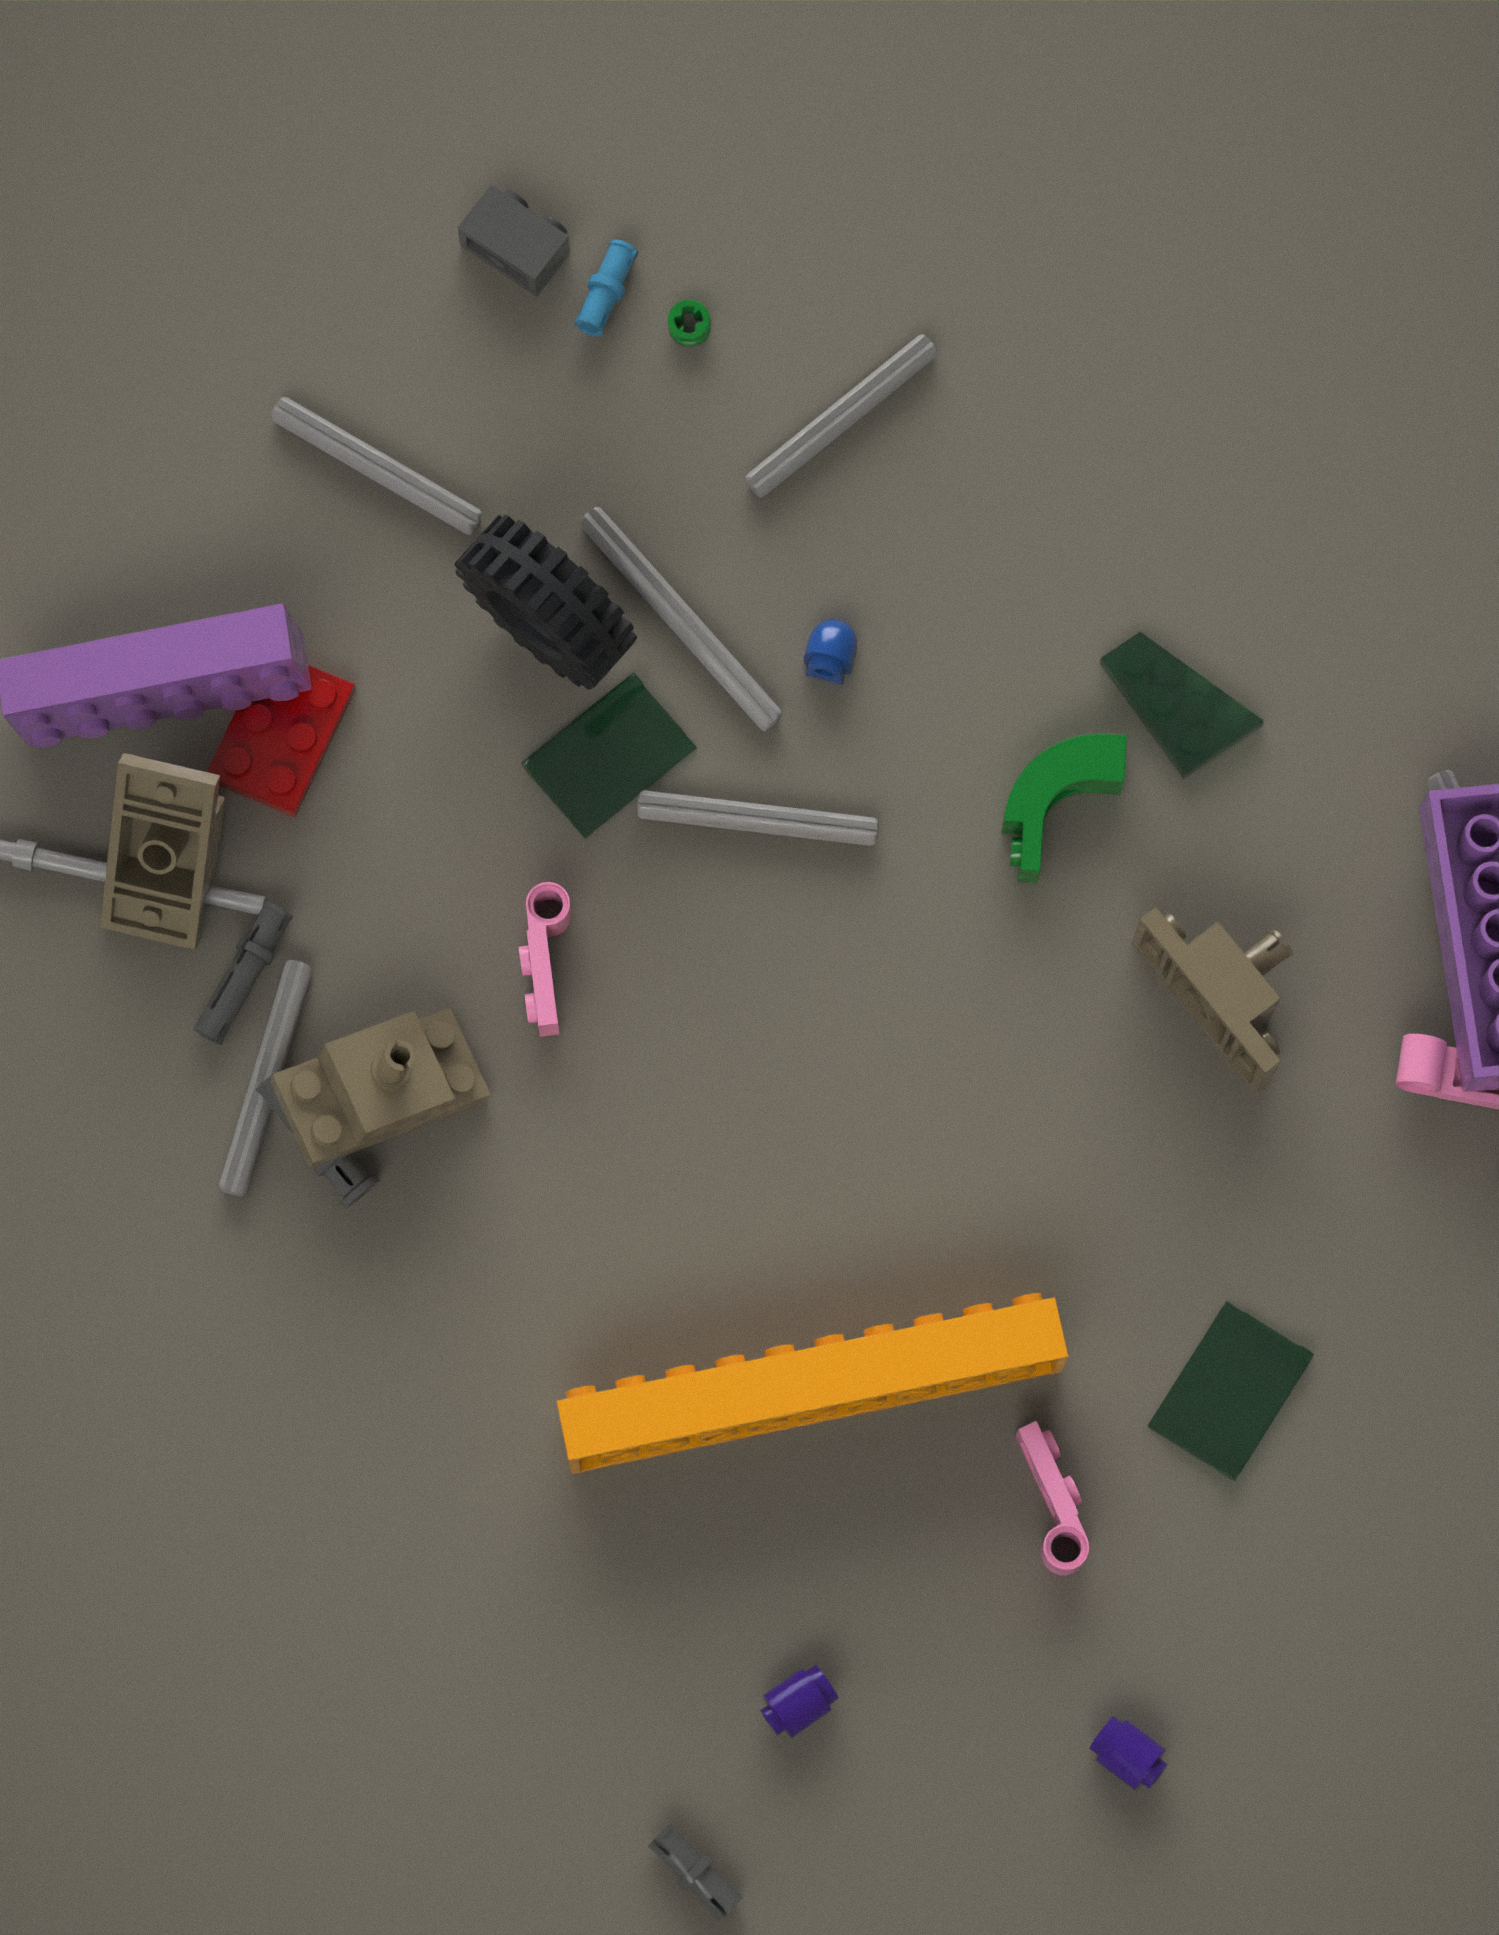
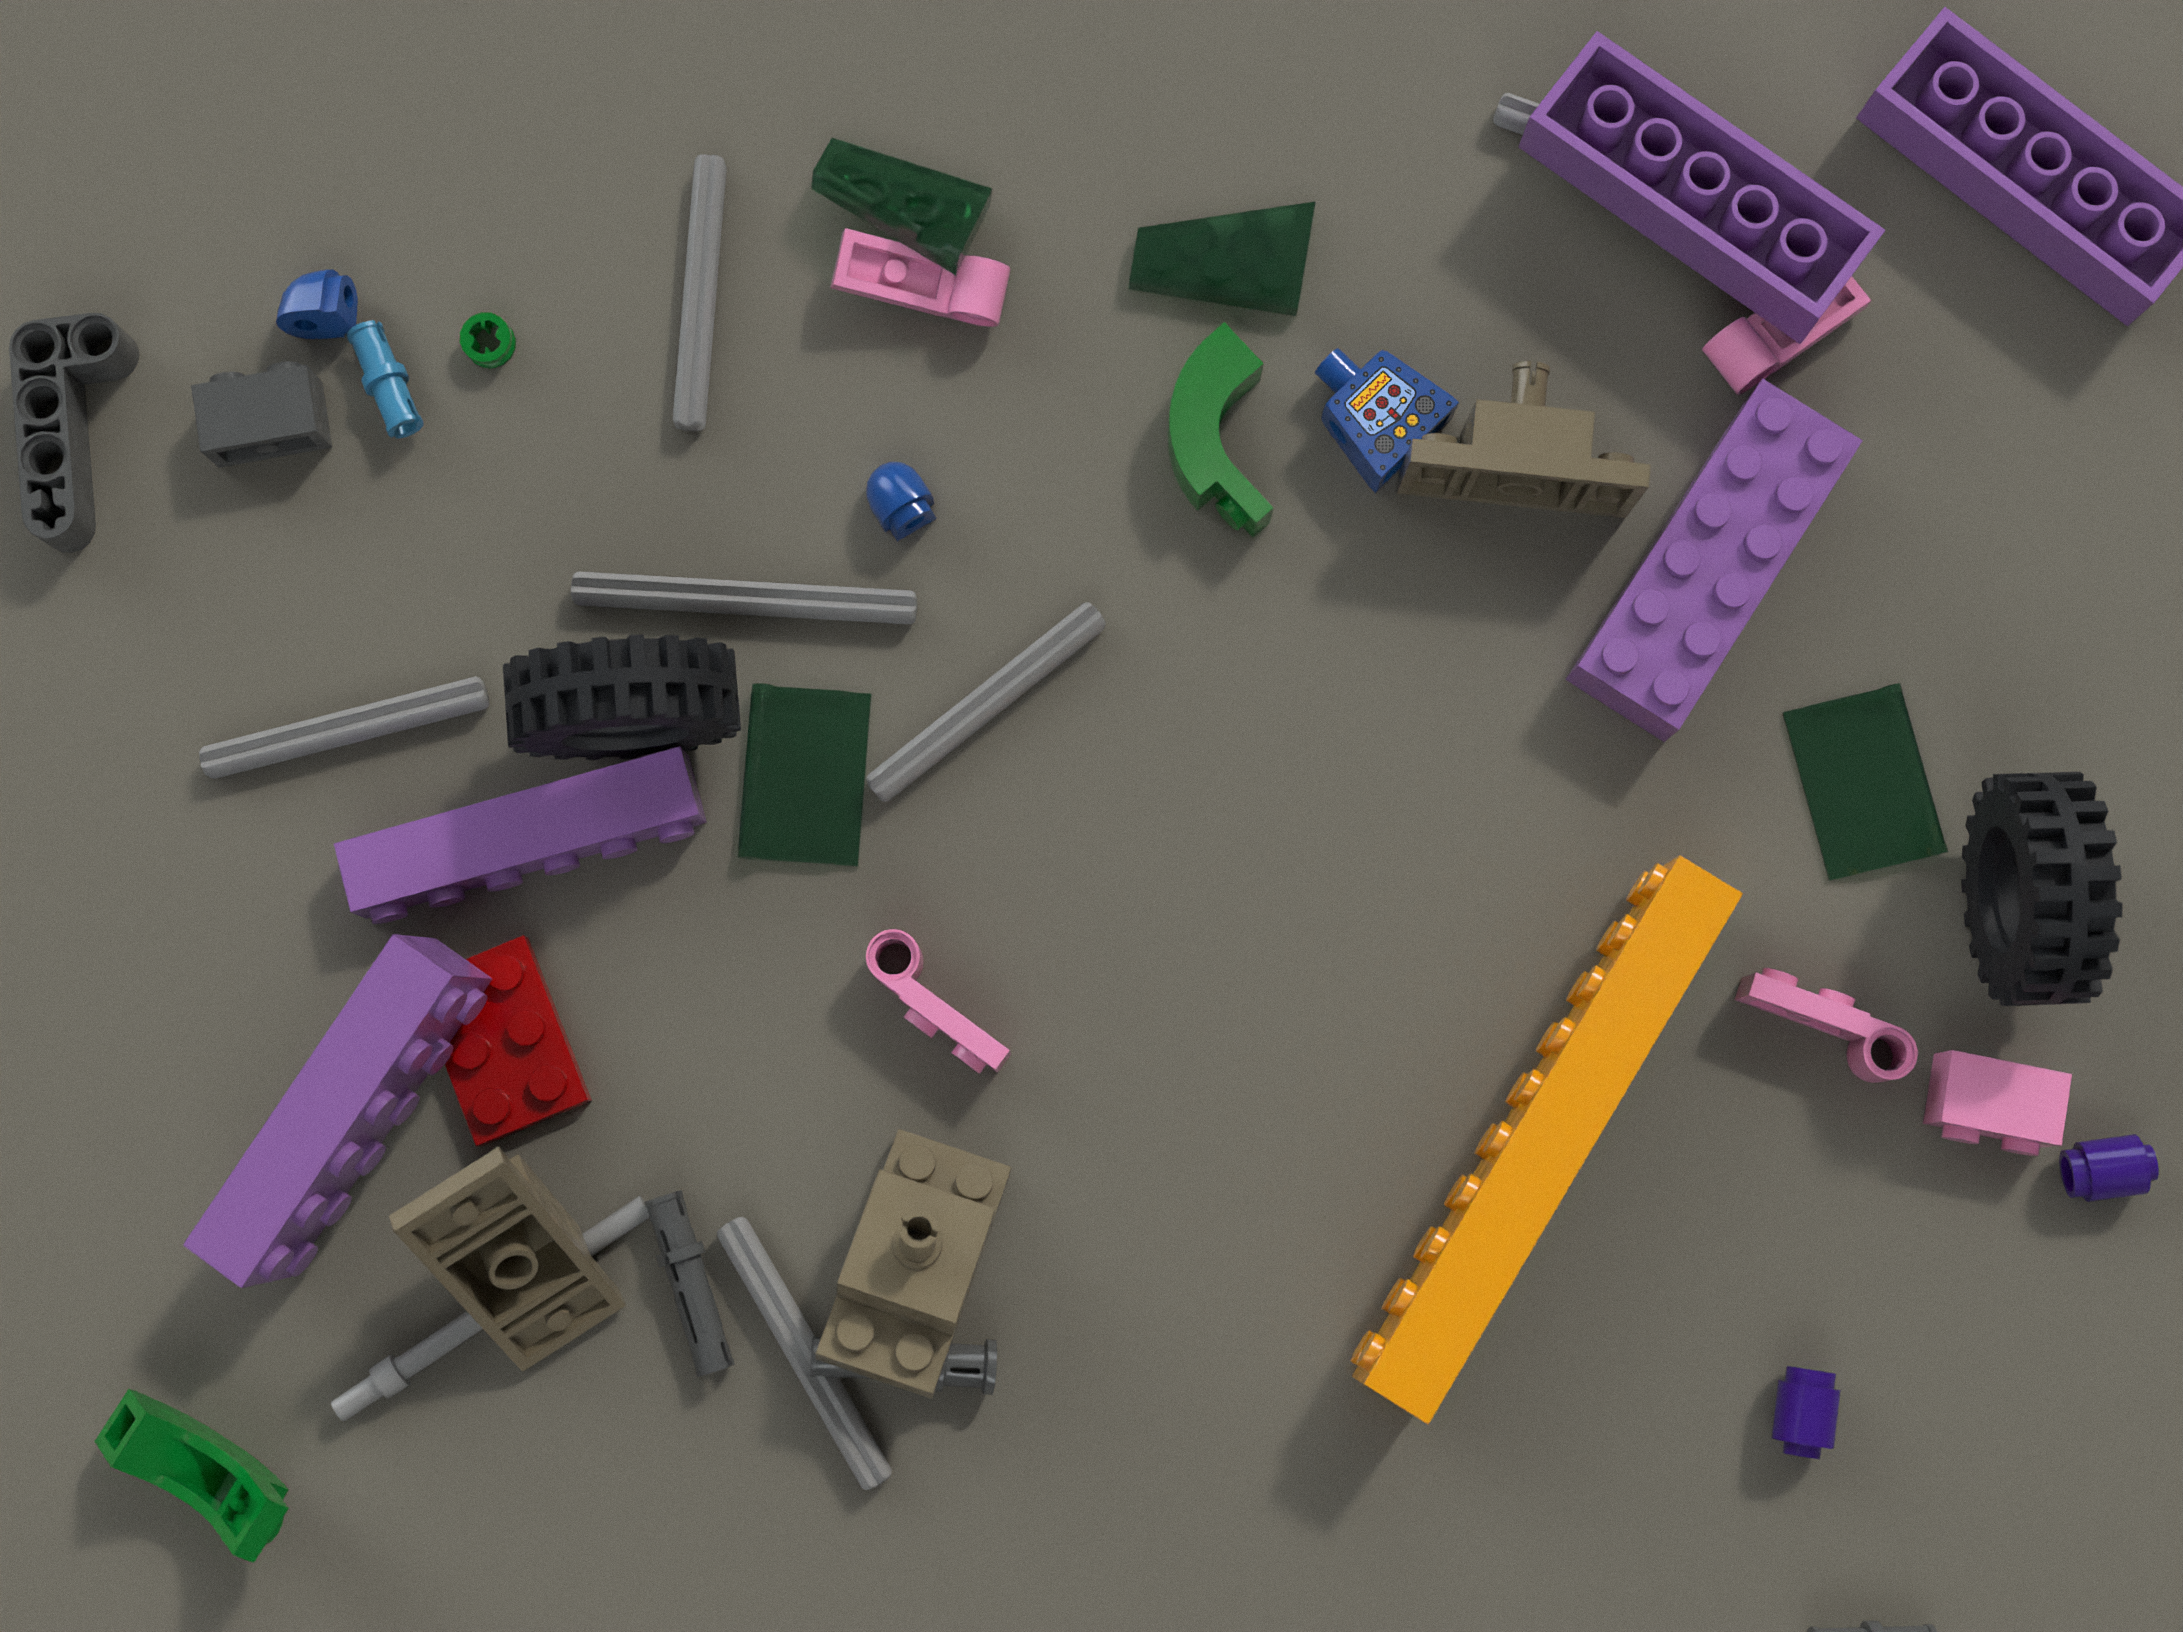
camera: 45 degrees left, 5 degrees up
none -> dark grey beam [9,313,139,553]
none -> blue piece [276,269,358,339]
none -> medium lavender brick [334,746,707,924]
none -> clear green wing [811,138,993,275]
none -> bright pink plate [831,228,1011,327]
none -> blue torso [1315,348,1459,493]
none -> medium lavender brick [1566,378,1863,742]
none -> bright pink brick [1923,1050,2072,1156]
none -> black tyre [1961,772,2123,1006]

